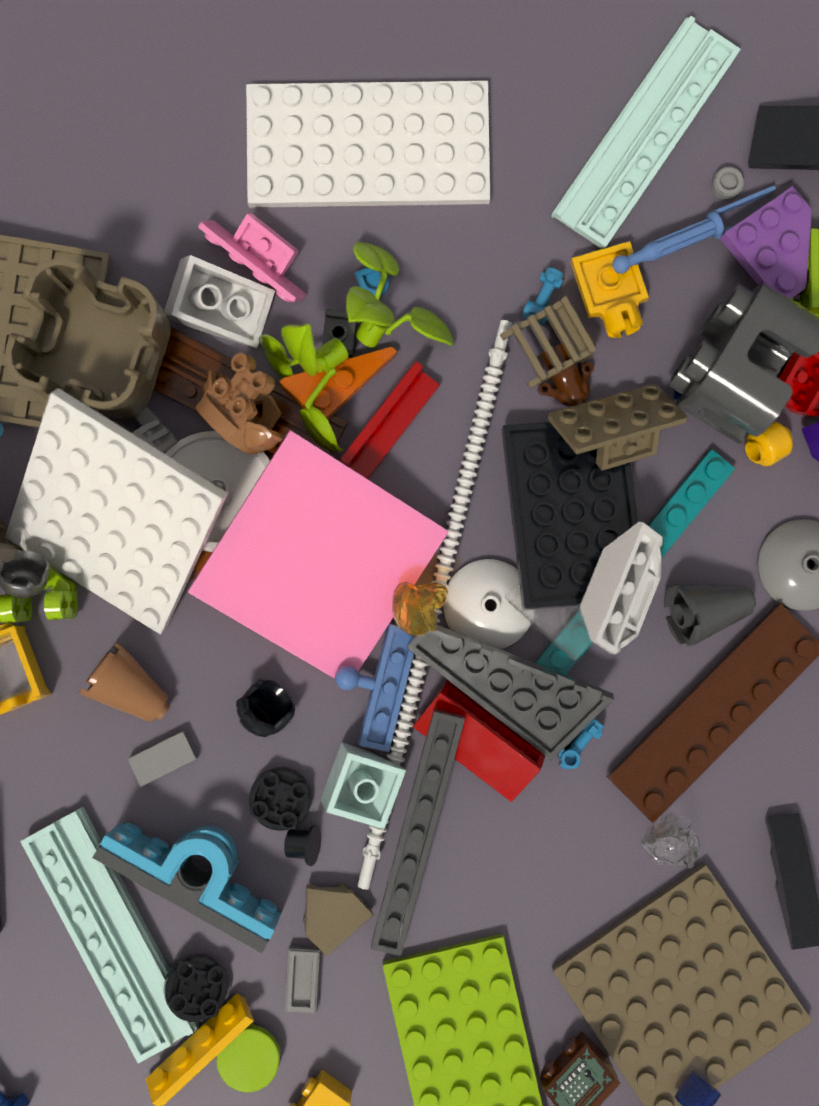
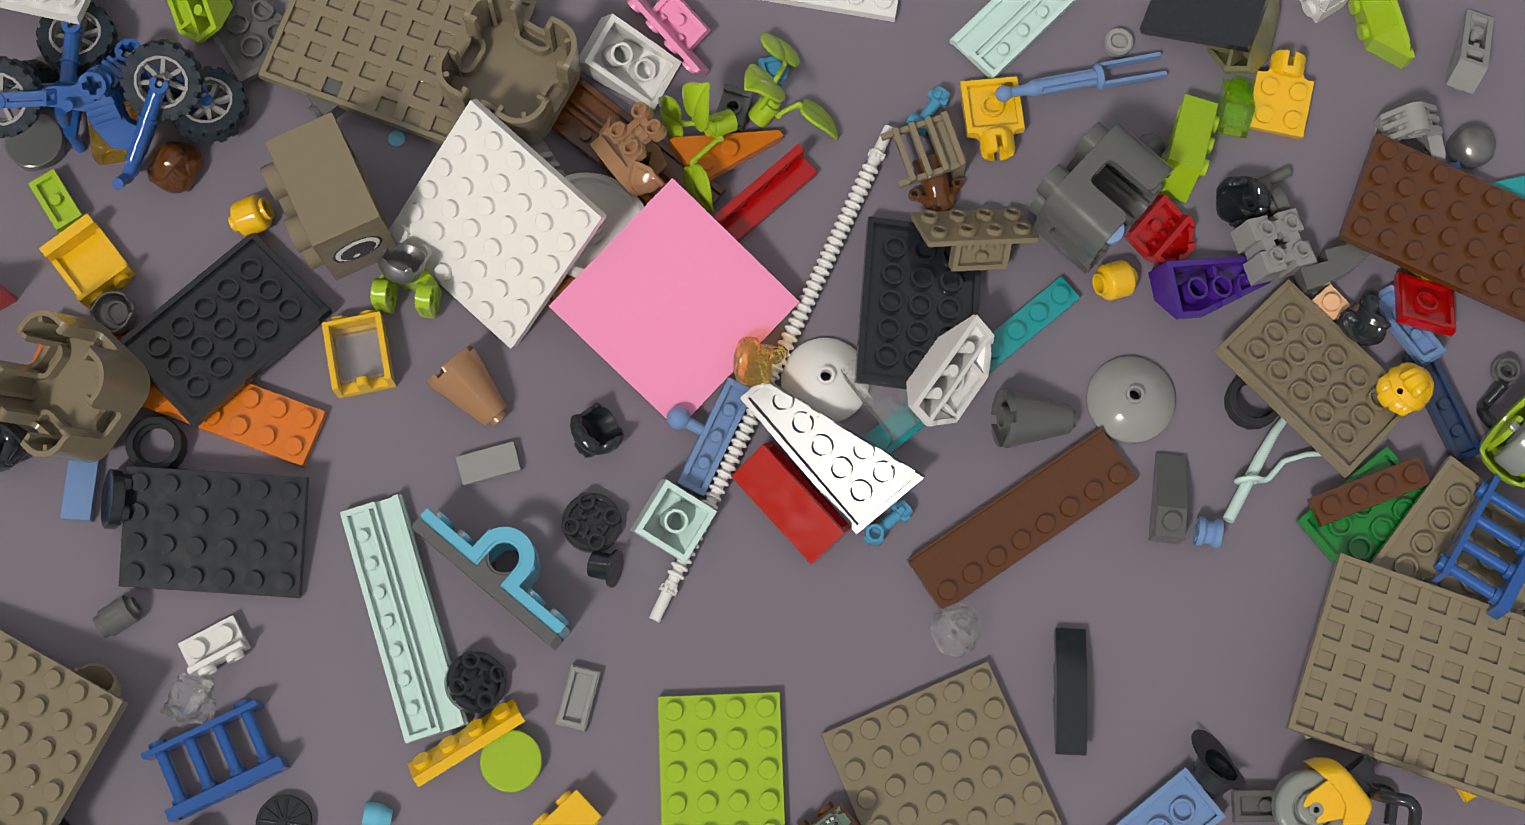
camera: 15 degrees right, 10 degrees down
dark tan slope [303,883,373,956] -> none
dark grey plate [371,709,465,956] -> none
medium lavender plate [720,186,812,300] -> none

